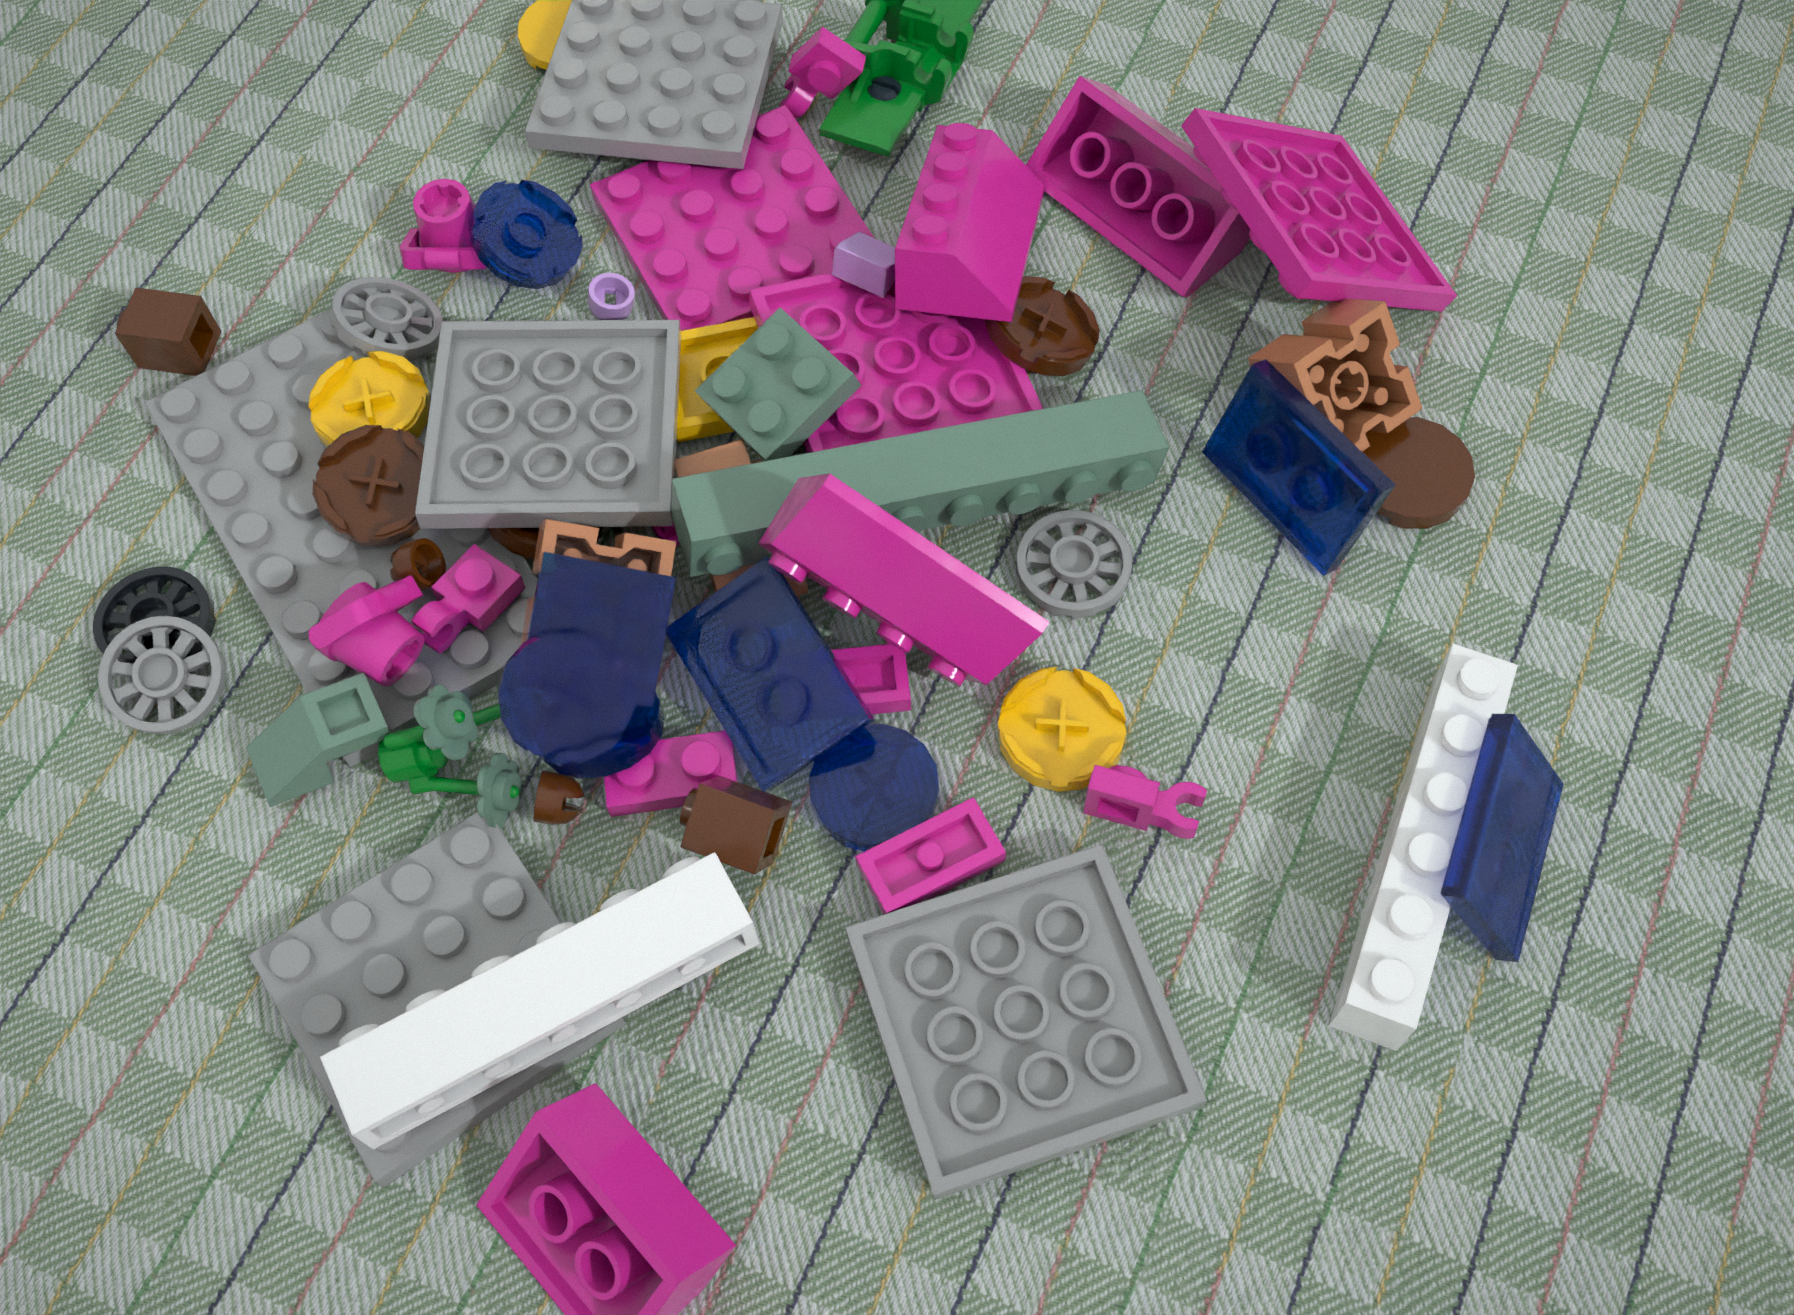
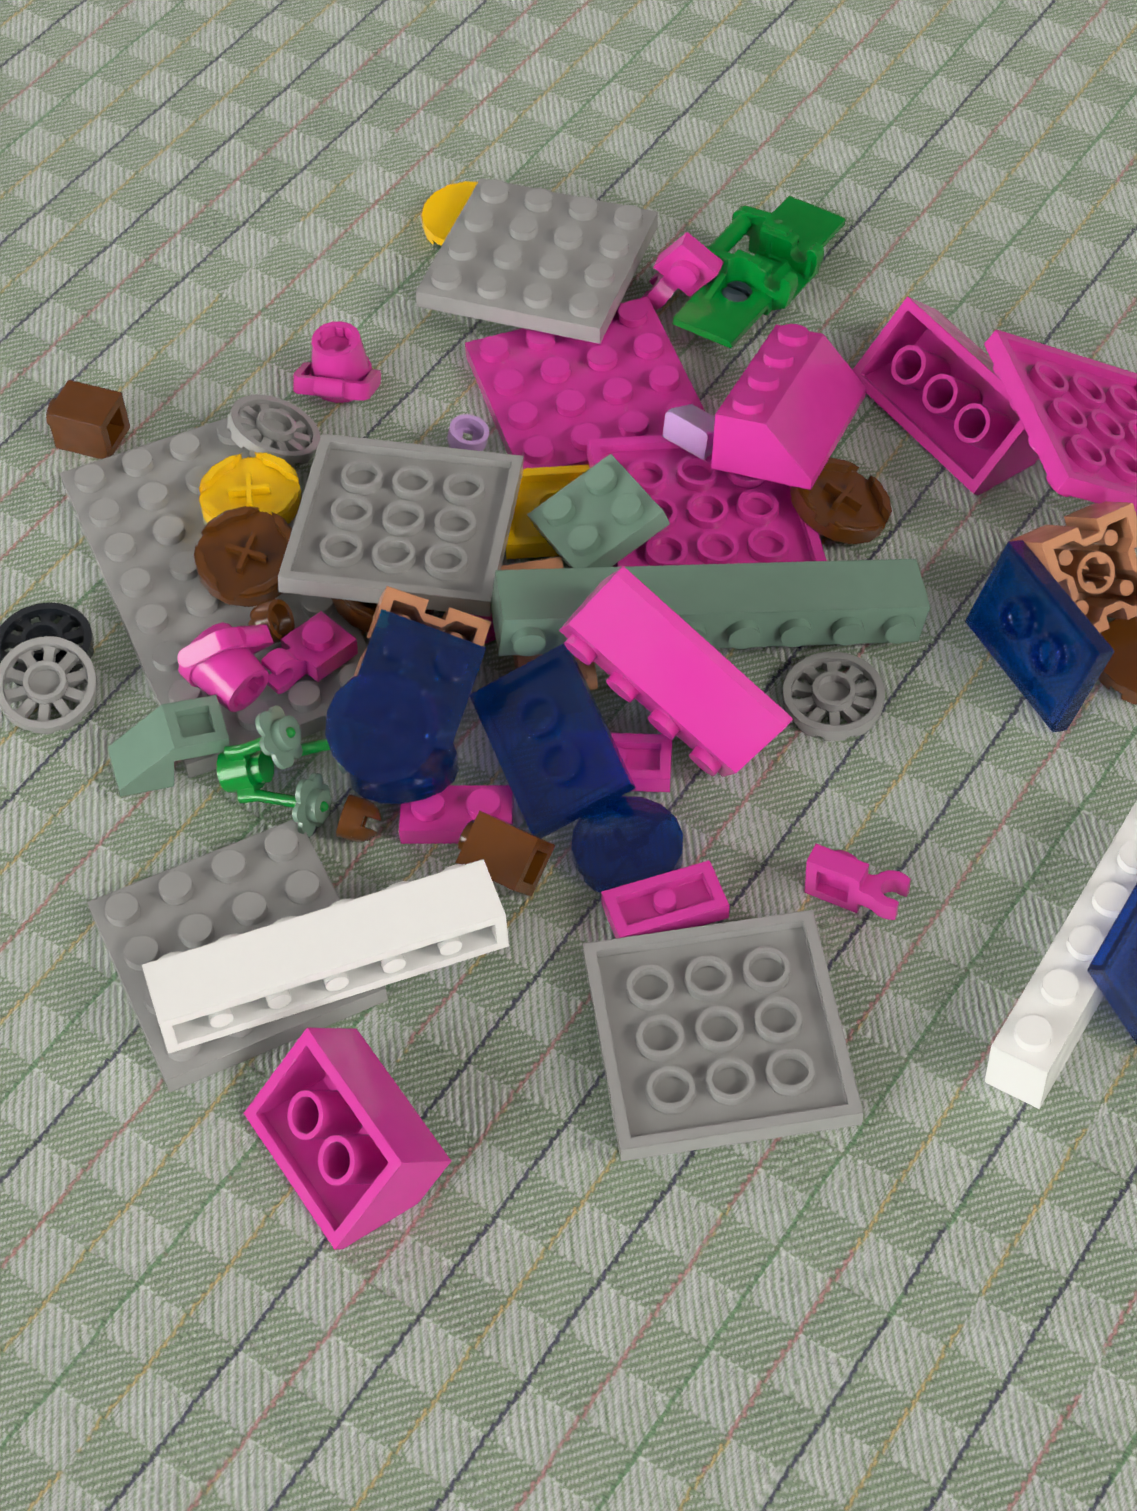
camera: 10 degrees right, 10 degrees down
clear blue tile [468,180,583,289] -> none
yellow tile [997,667,1126,792] -> none

